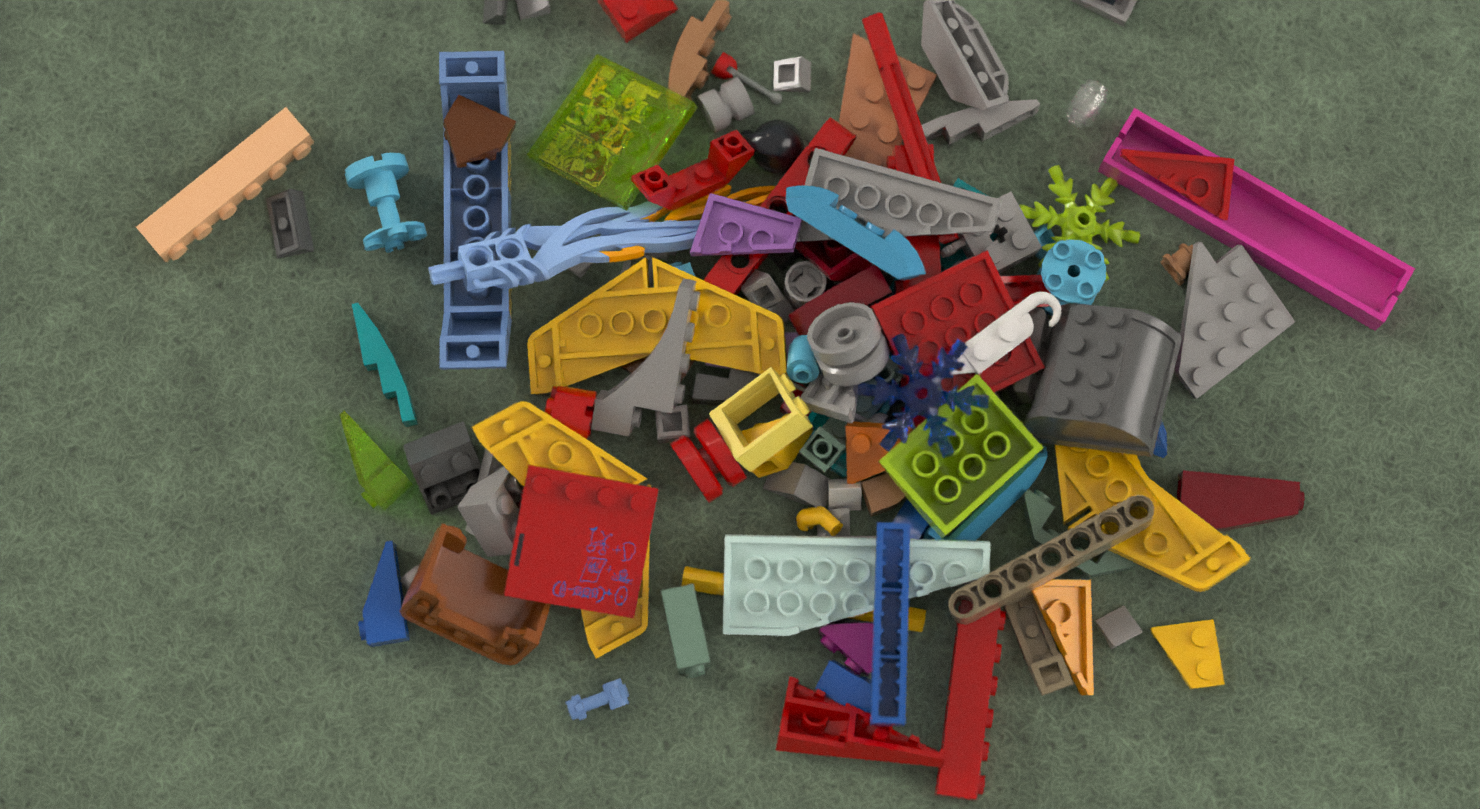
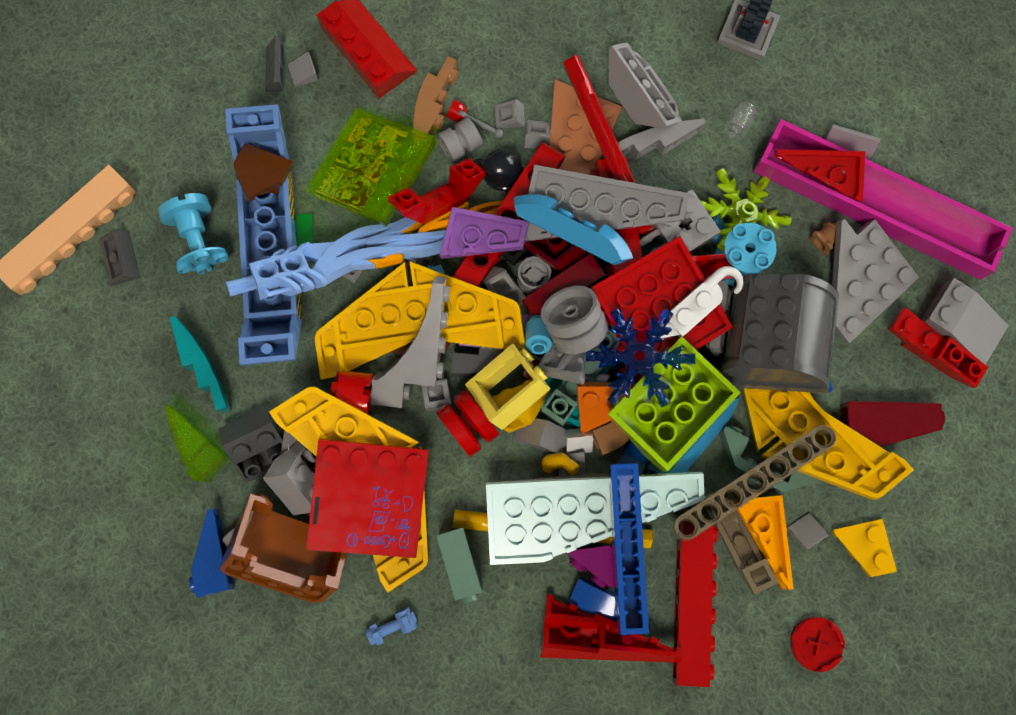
camera: 10 degrees left, 0 degrees up
none -> green piece [296,213,314,247]
none -> light grey slope [524,120,551,149]
none -> red tile [790,617,845,672]
none -> light grey slope [824,124,880,160]
none -> red slope [887,307,988,388]
none -> light grey slope [921,278,1008,365]

